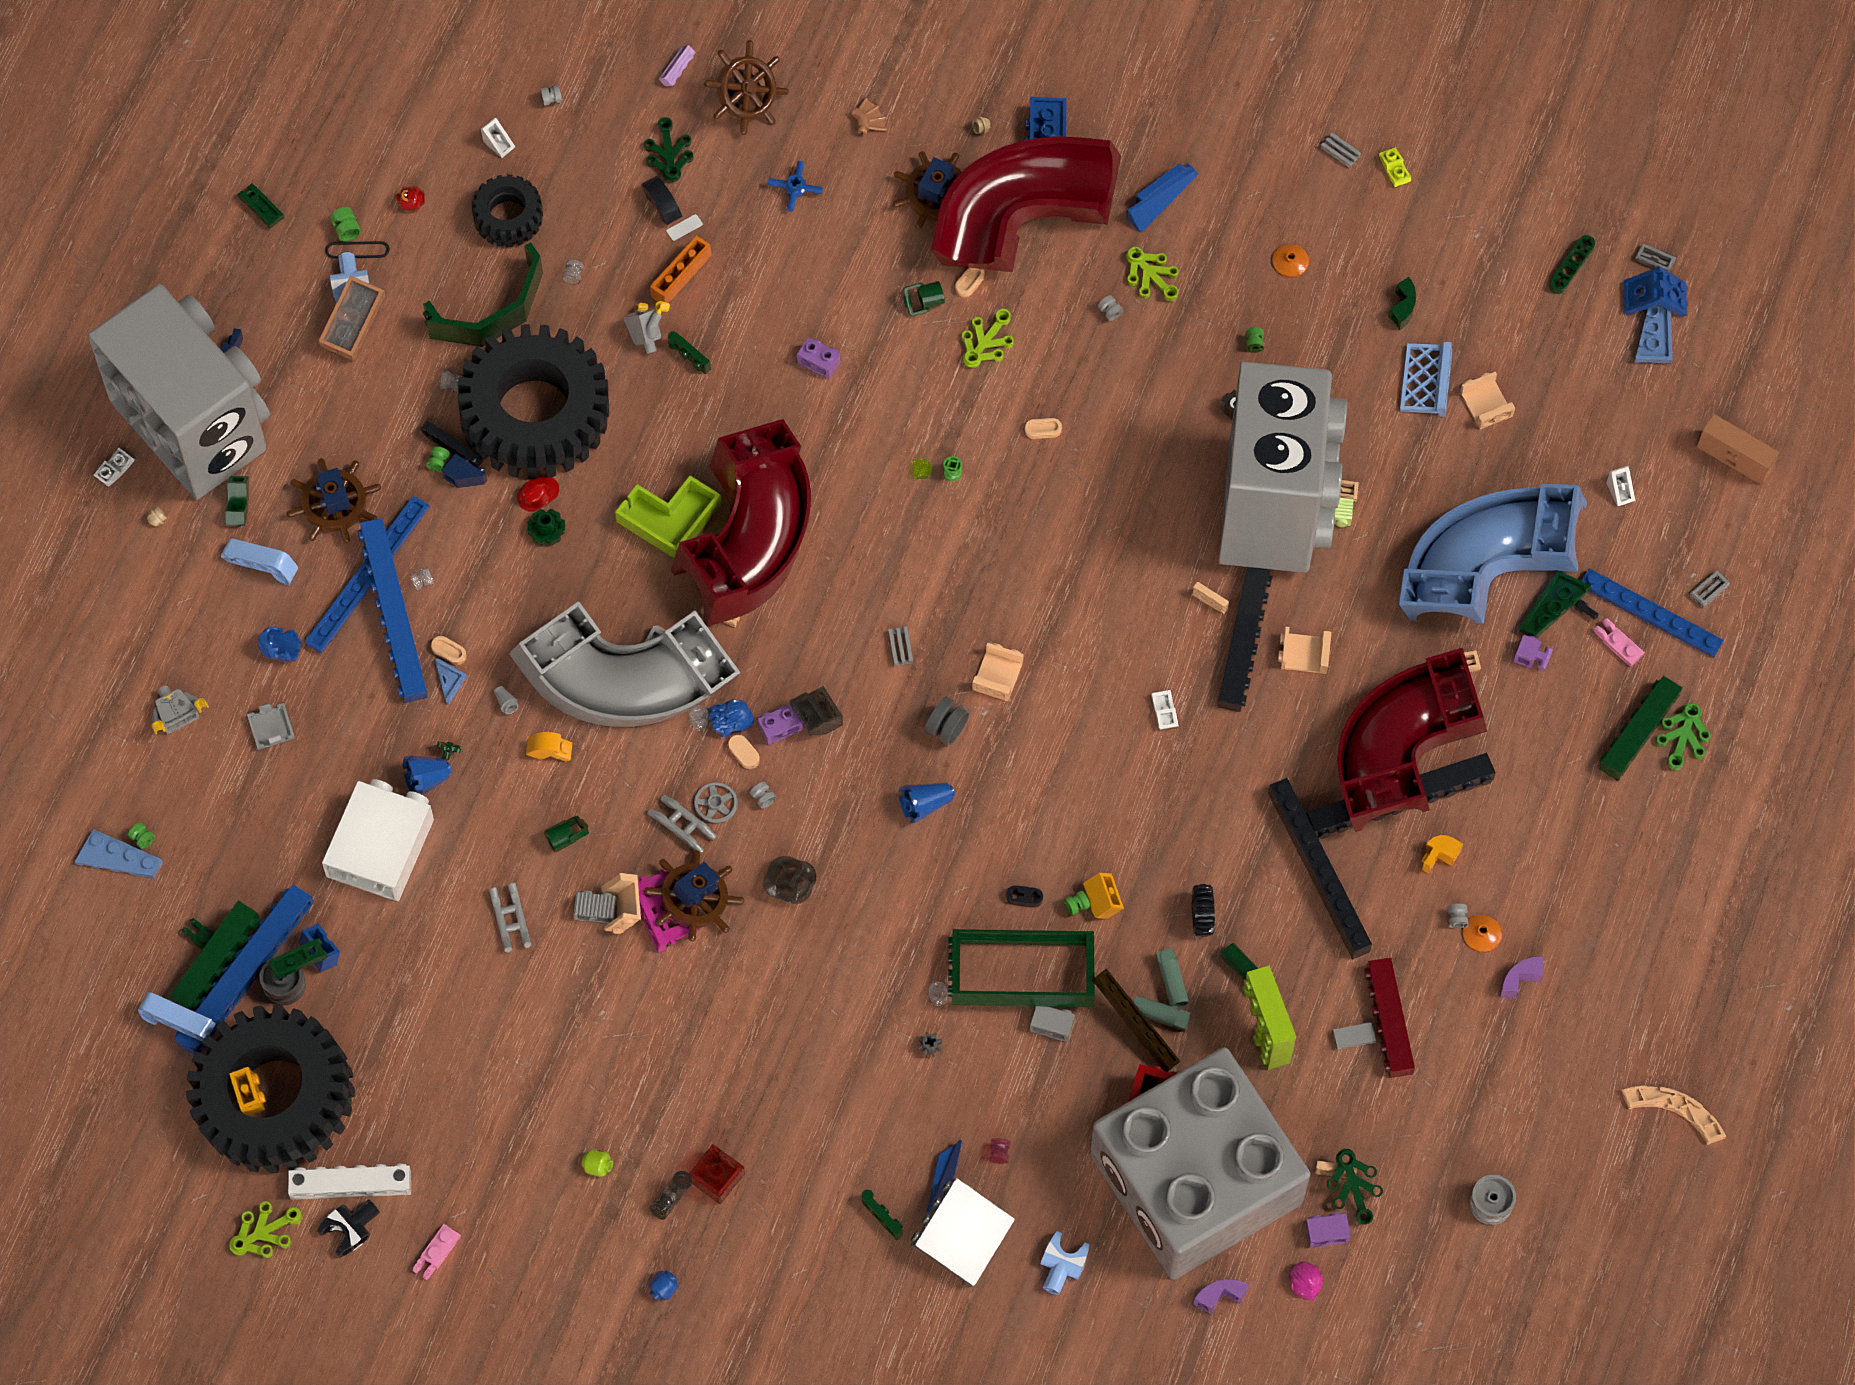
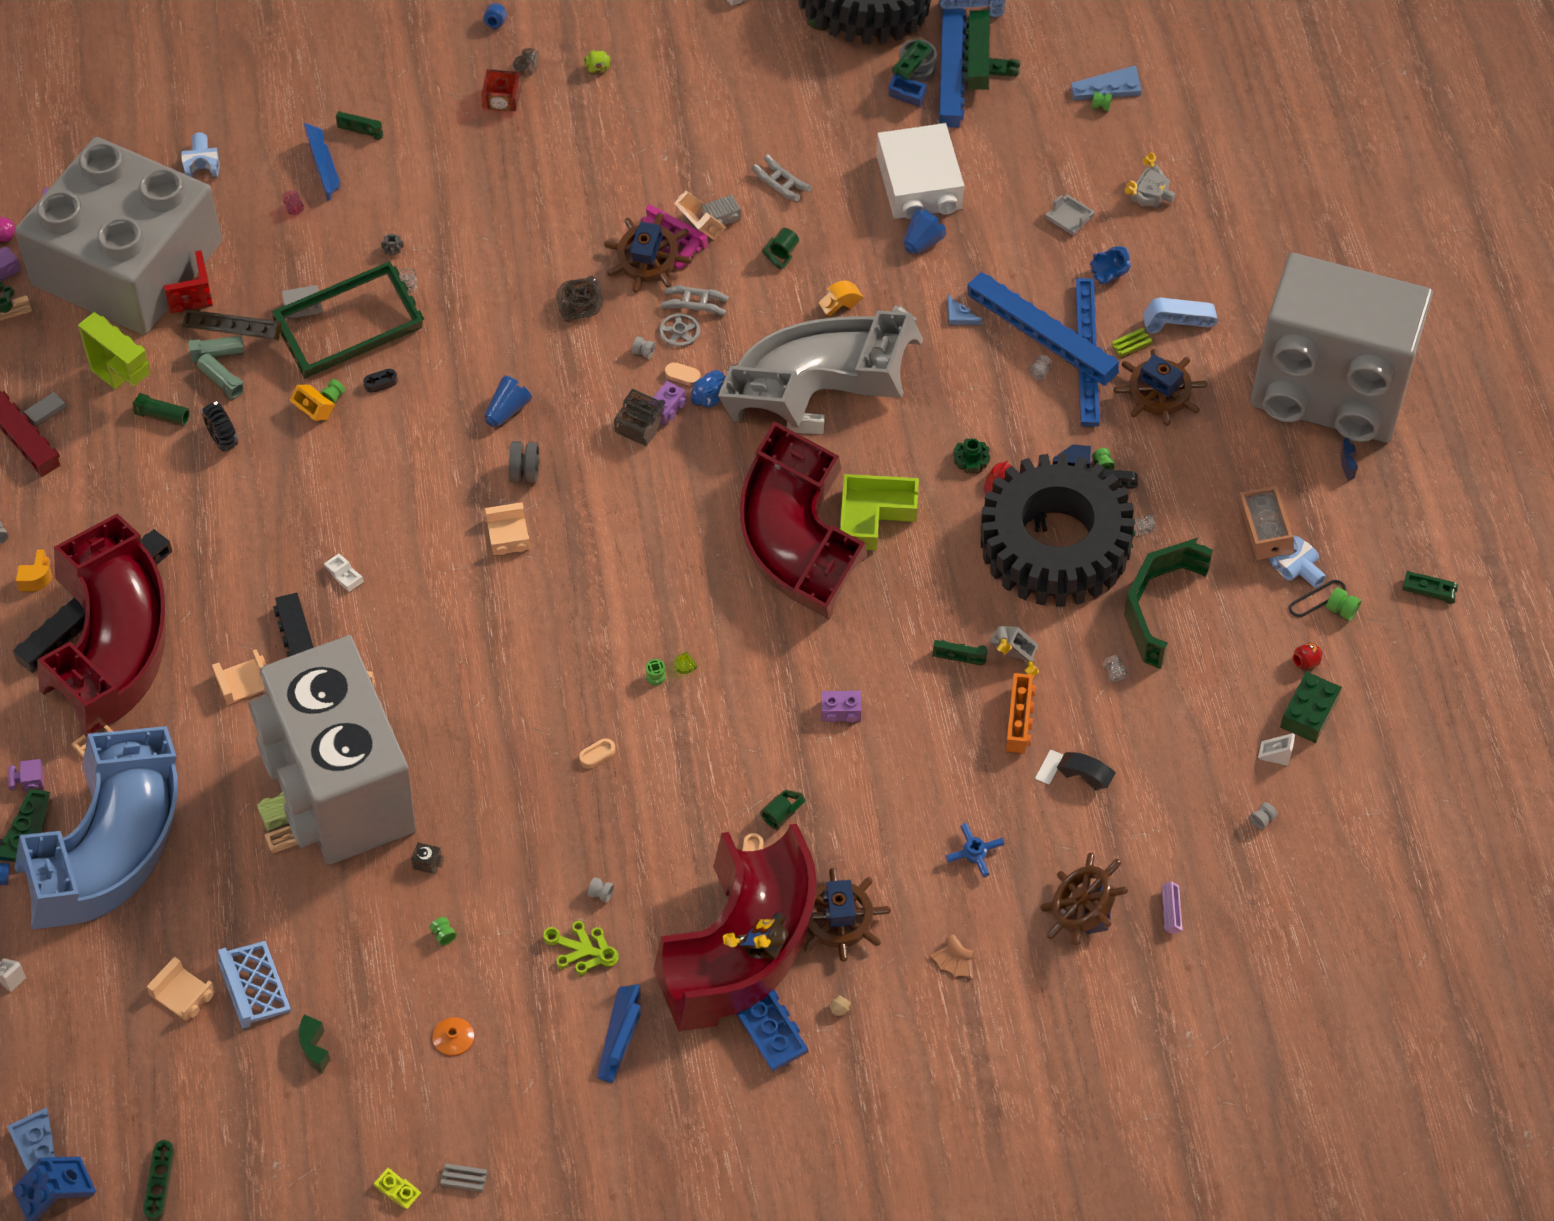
camera: 150 degrees right, 10 degrees down
brick [225,476,249,526] -> none
light nougat tile [431,636,467,665] -> none
dark green plant [437,741,462,760] -> none
black tyre [472,174,543,247] -> none
dark green plant [644,117,694,182] -> none
light grey tile [888,626,913,666] -> none
panel [910,1178,1015,1288] -> none
lime plant [962,309,1014,368] -> none
black brick [1268,778,1372,960] -> none
none -> dark brown torso [723,912,788,959]
none -> lime tile [1112,328,1153,358]
none -> dark green brick [1280,671,1342,743]

